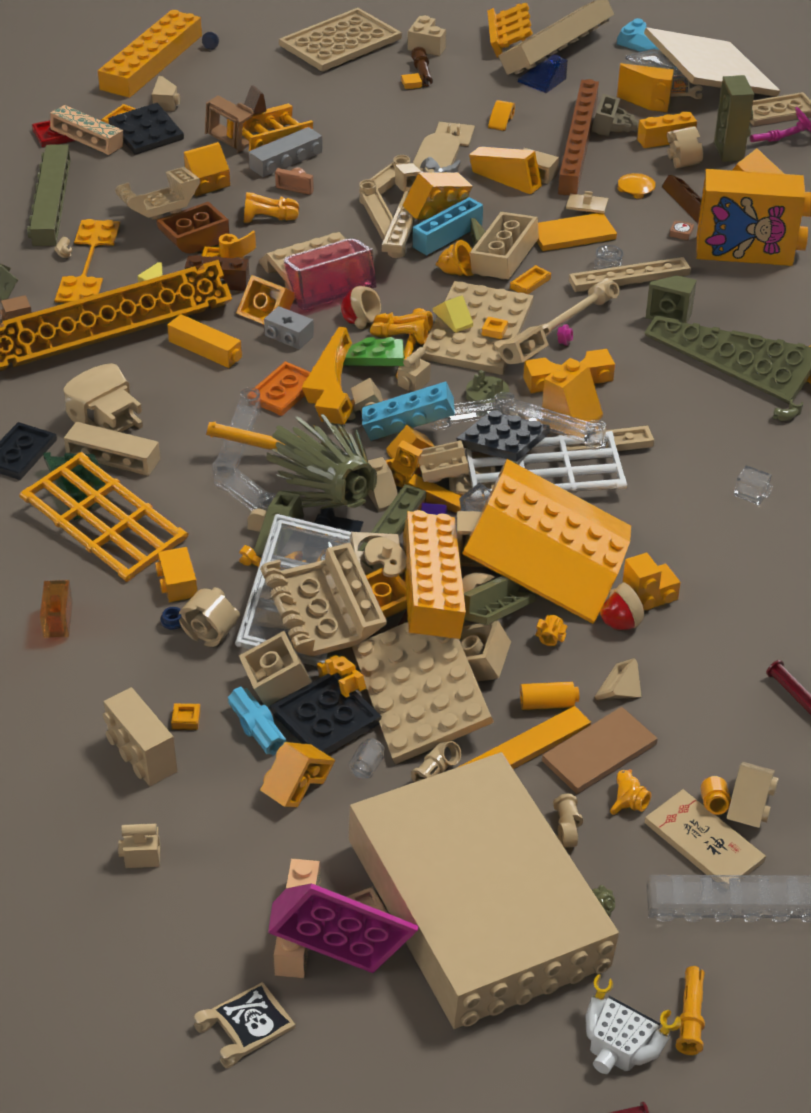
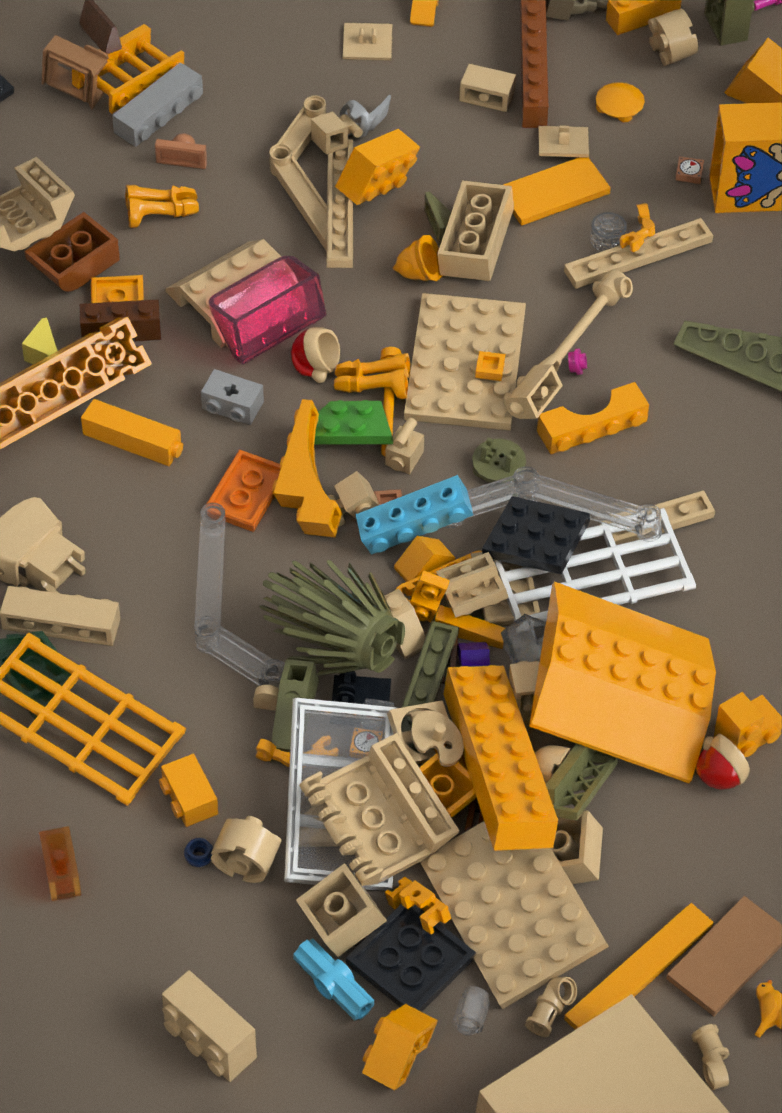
camera: 10 degrees left, 10 degrees up
light orange tile [171,703,201,730] -> none
light orange slope [184,142,230,196] -> none
light orange piece [206,421,301,450] -> none
light orange panel [219,230,256,258] -> none
light orange slope [236,275,296,324] -> none
medium azure brick [412,197,483,255] -> none
tan tile [413,132,460,173] -> none
light yellow slope [433,295,473,333] -> none
light orange slope [469,147,542,194] -> none
light orange tile [510,265,551,294] -> none
light orange brick [520,681,580,710] -> none
light orange gear [535,615,567,646] -> none
light orange slope [541,358,603,435] -> none
tan slope [595,658,642,700] -> none
olive slope [645,275,697,323] -> none
reddish brown slope [662,175,702,223] -> none
none -> light orange piece [620,203,655,252]

